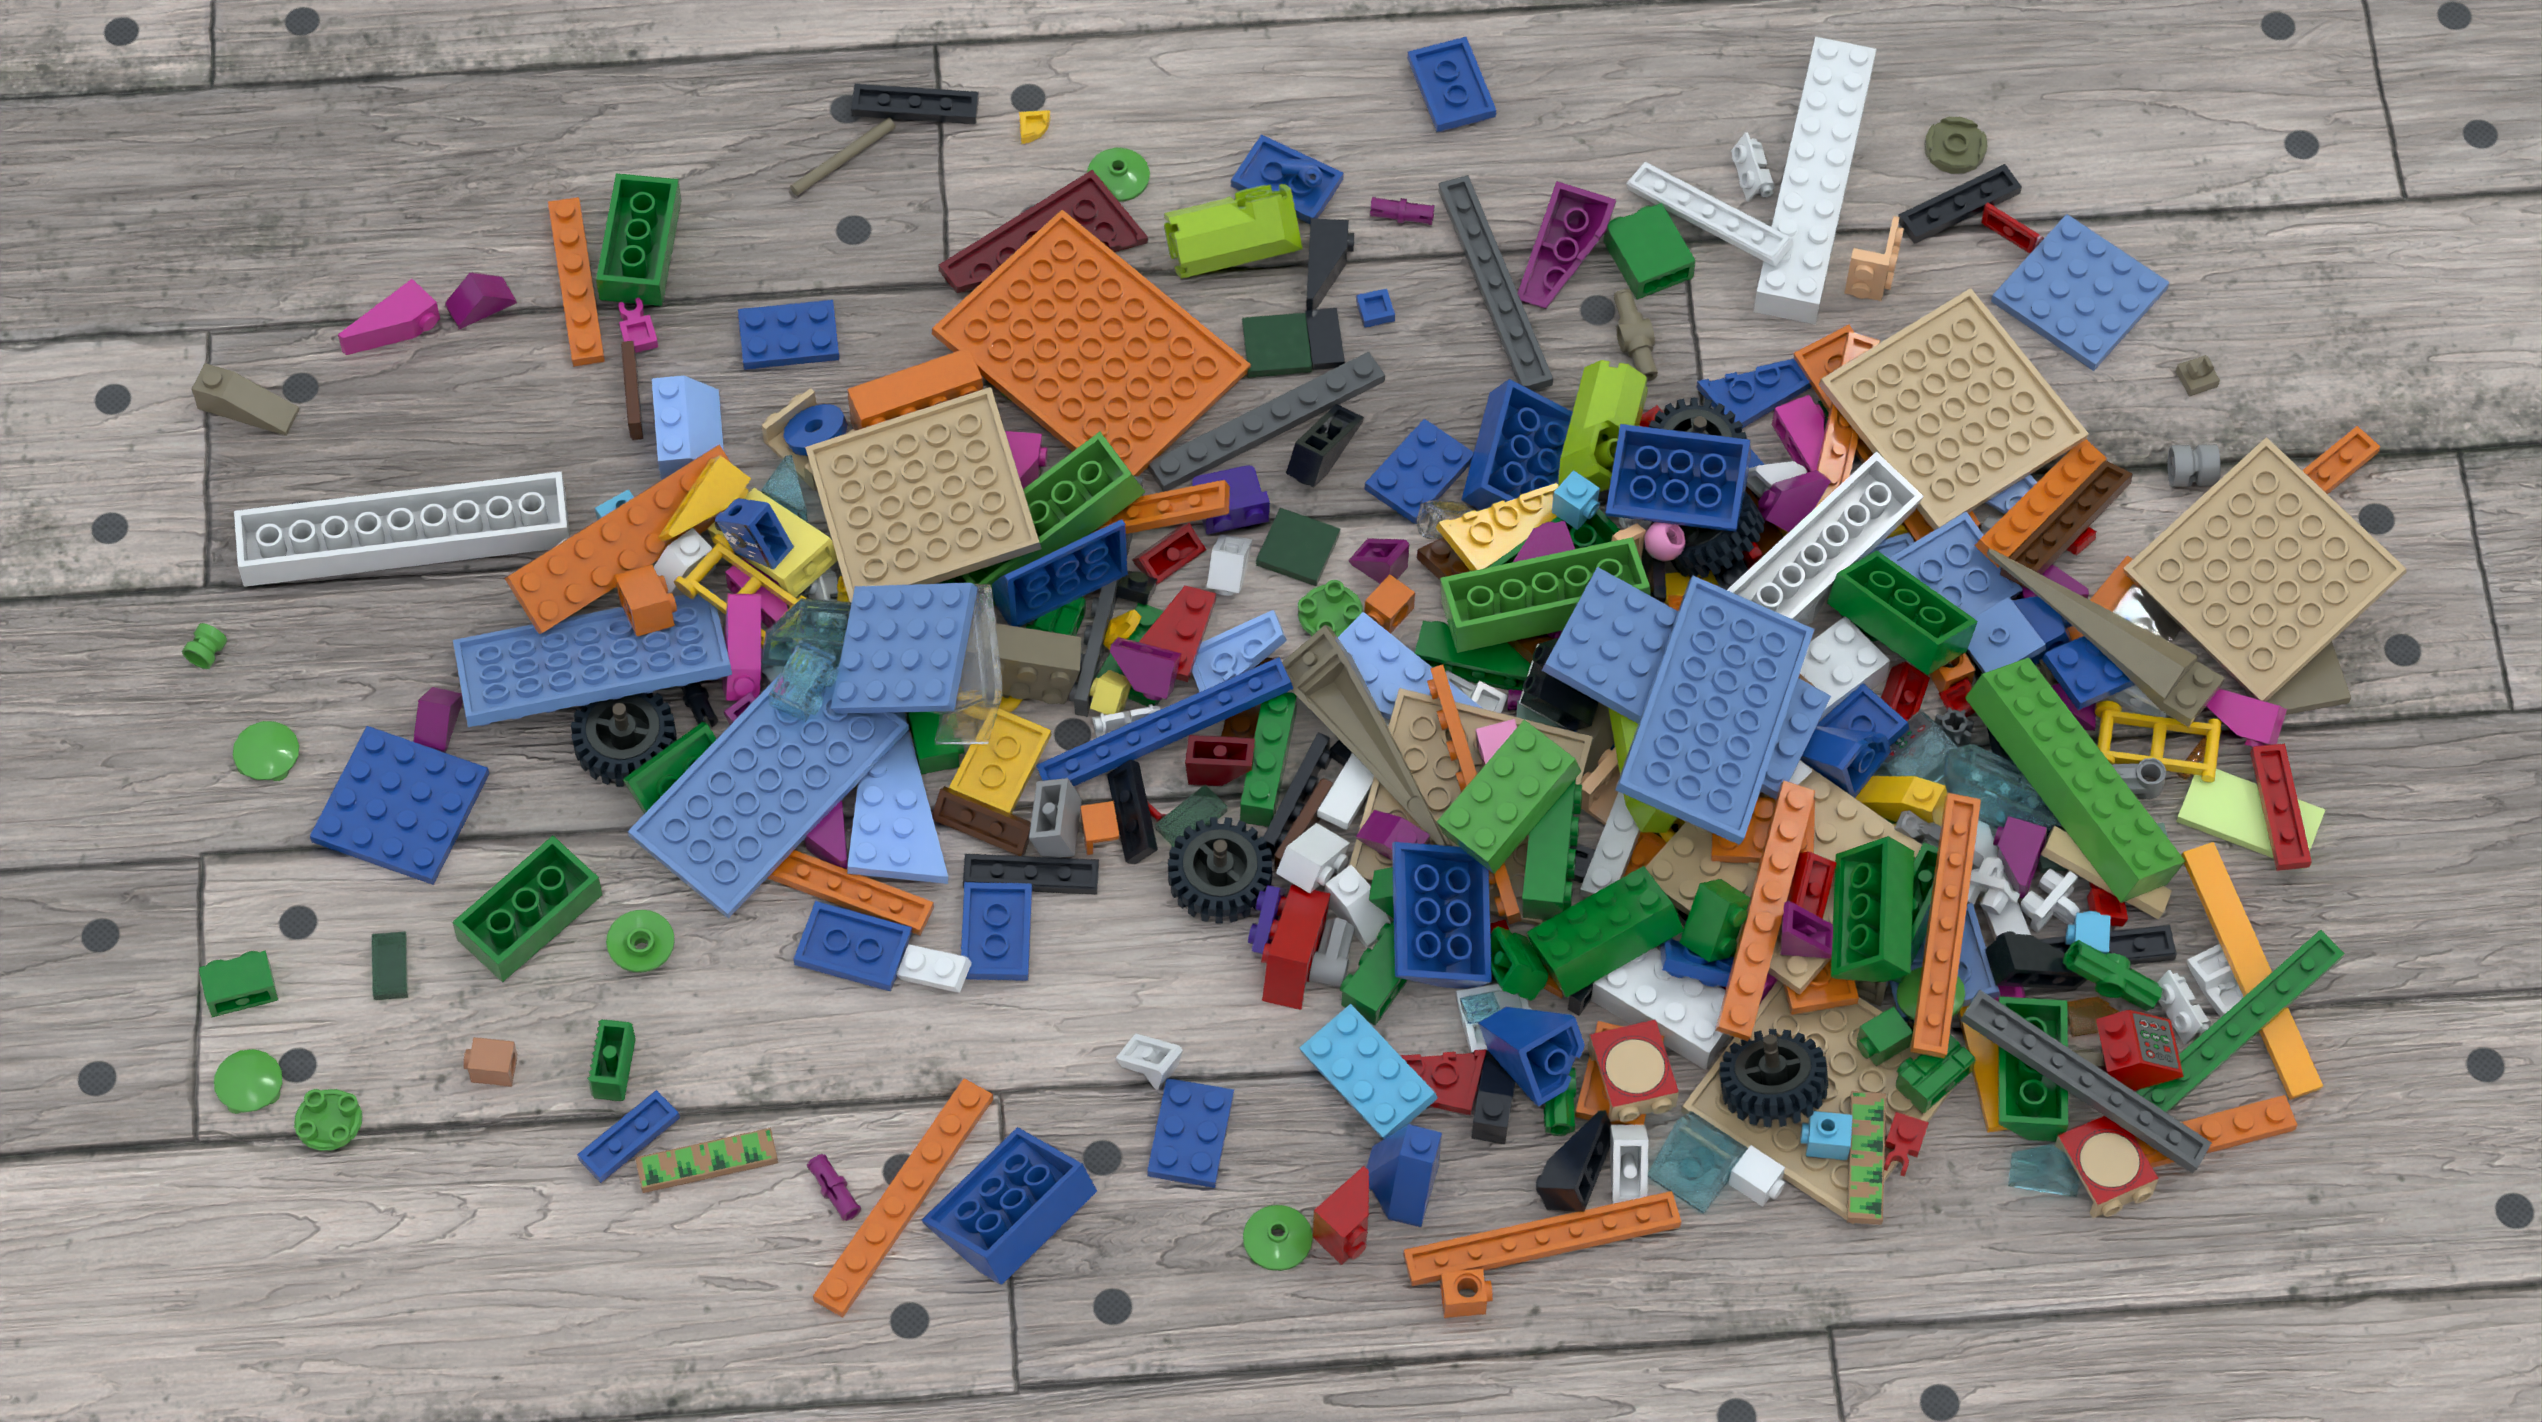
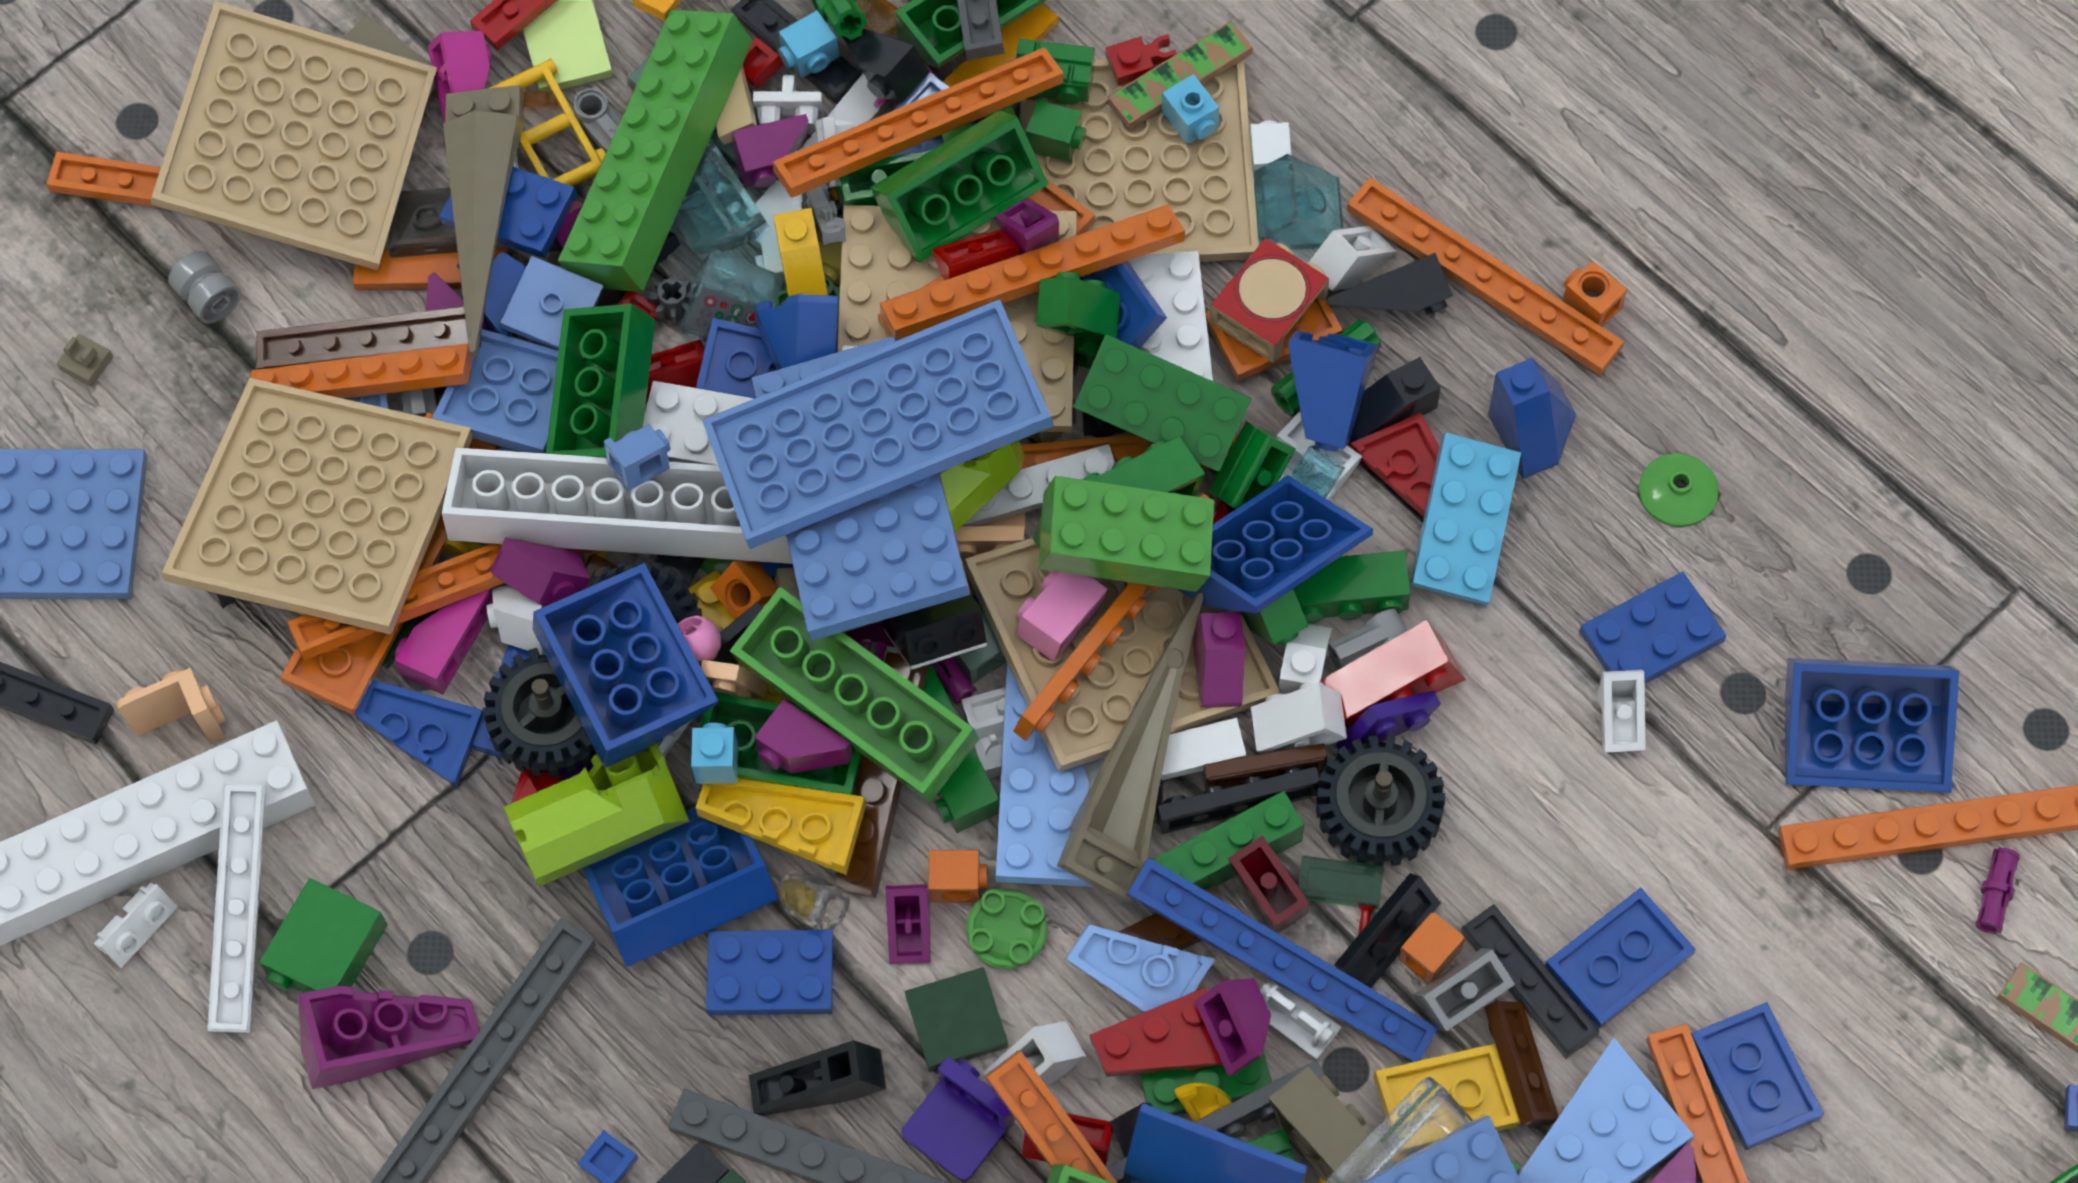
camera: 125 degrees left, 5 degrees up
white plate [896,944,972,993] -> none
light yellow plate [1089,670,1131,715] -> none
red slope [1313,1166,1369,1265] -> none
dark tan pin [1613,289,1658,381] -> none
wheel [1719,1029,1829,1127] -> none
red slope [1981,202,2044,254] -> none
none -> medium blue brick [604,424,671,491]

